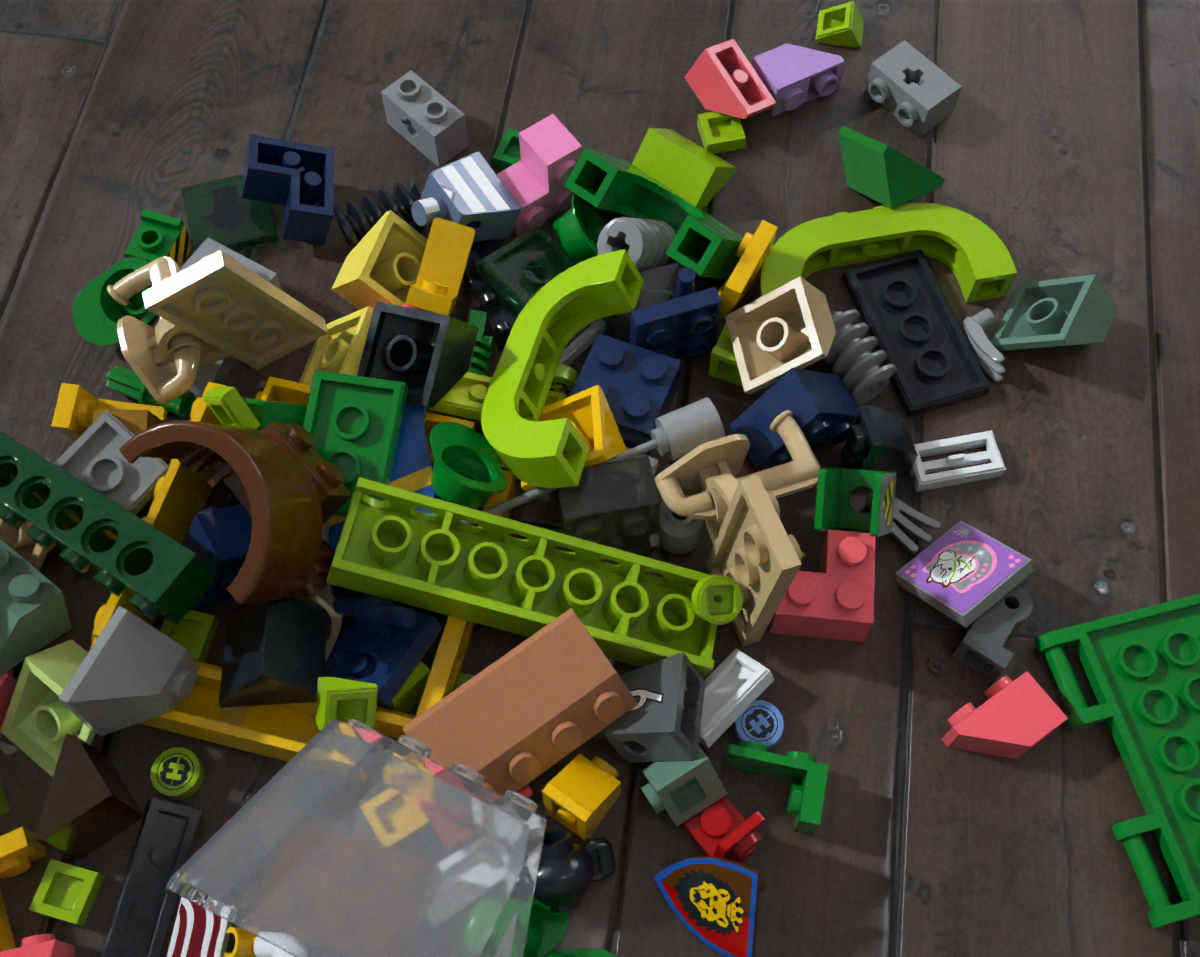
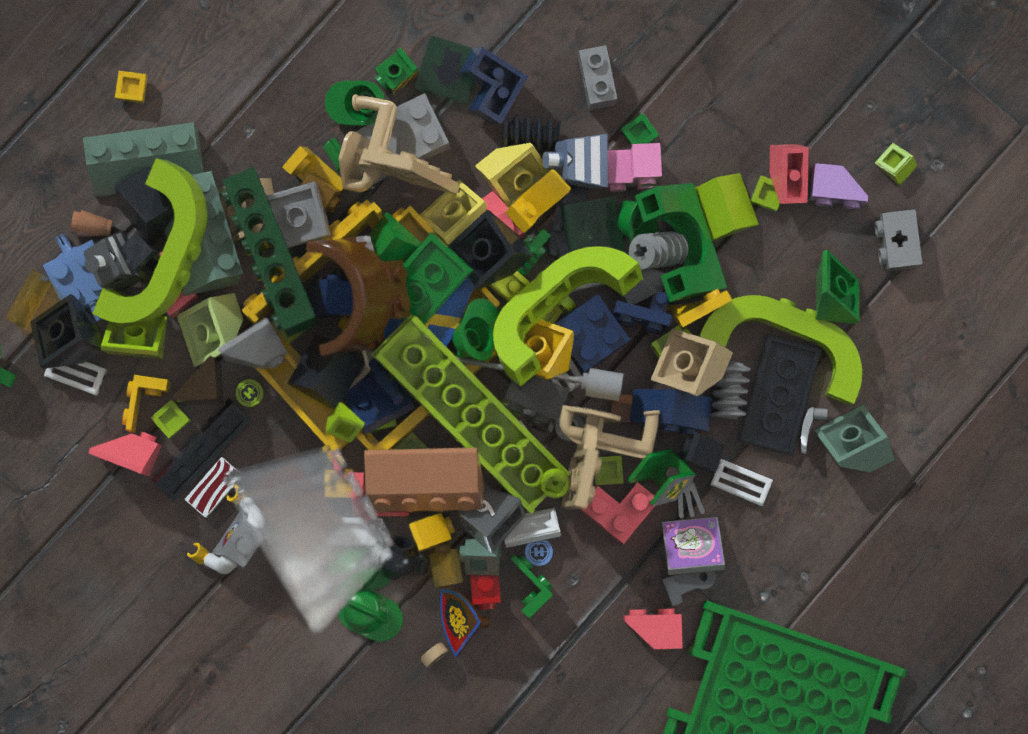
camera: 30 degrees right, 20 degrees up
lime tile [203,386,261,429] -> none
none -> clear yellow slope [429,545,464,588]

